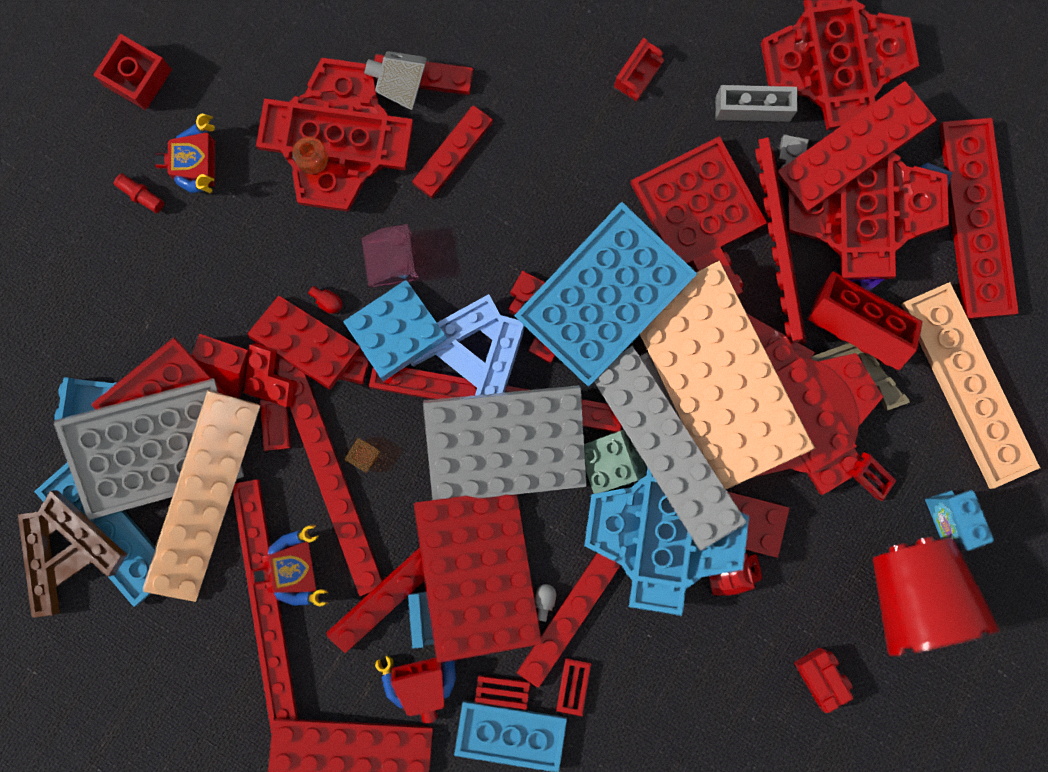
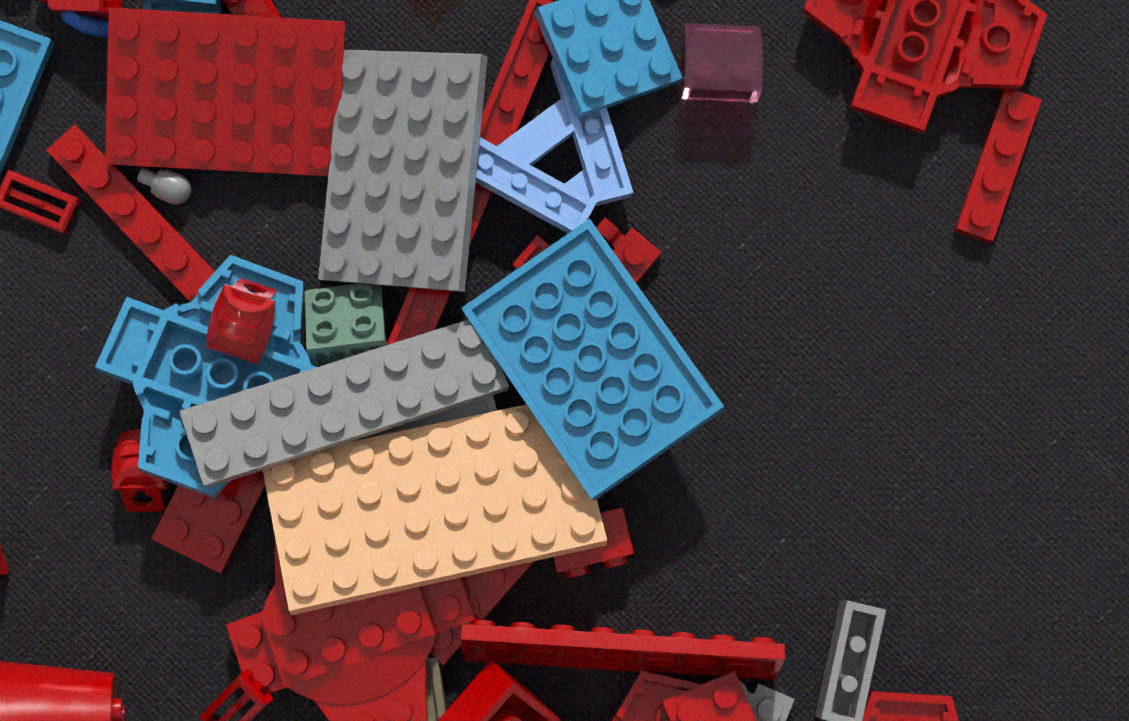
camera: 100 degrees right, 0 degrees up
light grey torso [364,51,427,110] -> none
red plate [412,105,493,199] -> none
red tile [475,675,530,710] -> none
red hinge [614,38,664,101] -> none
red plate [631,136,767,264] -> none
none -> red piece [206,279,277,365]

